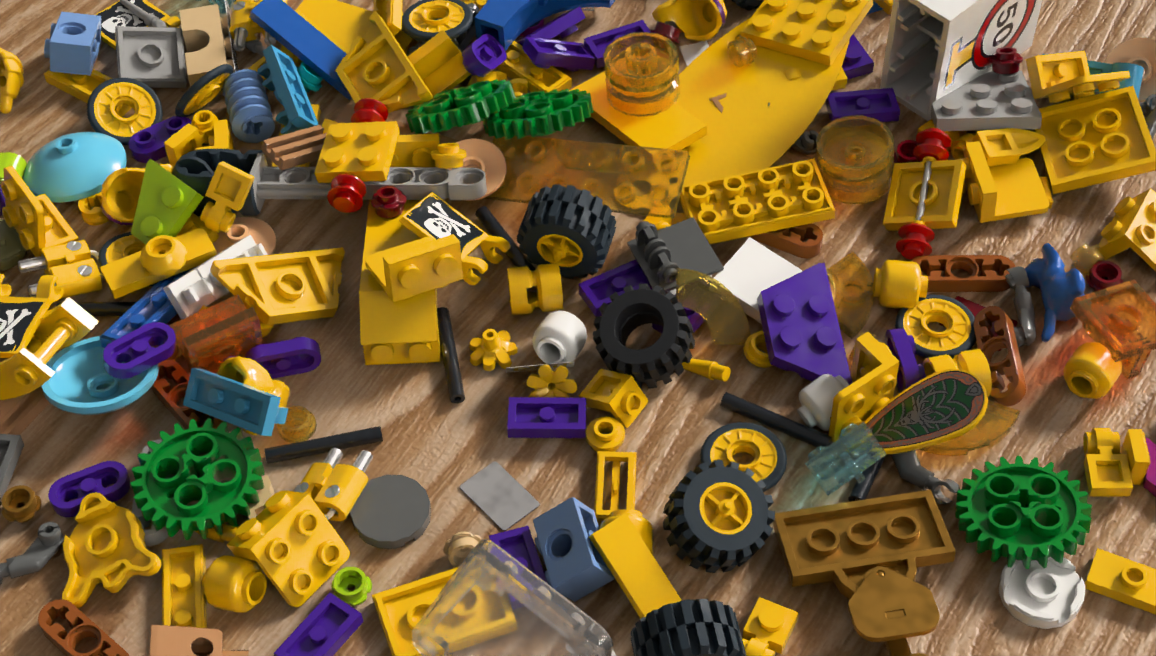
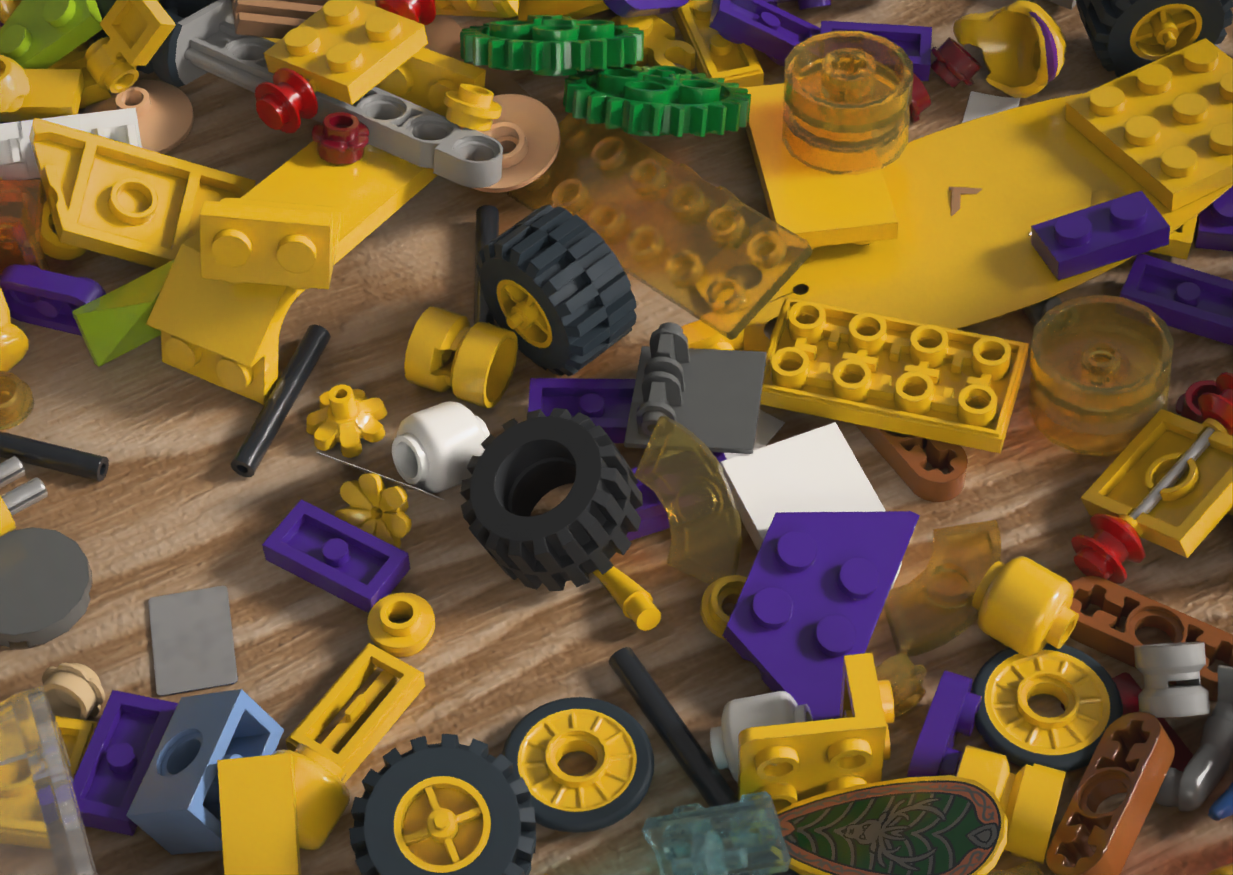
camera: 30 degrees right, 0 degrees up
flag [399,192,510,285] -> none
yellow bracket [579,369,648,428] -> none
clear yellow plate [728,35,757,67] -> none
none -> lime slope [72,259,175,367]
none -> dark purple plate [1031,191,1170,281]
none -> light grey wheel [1134,642,1210,718]

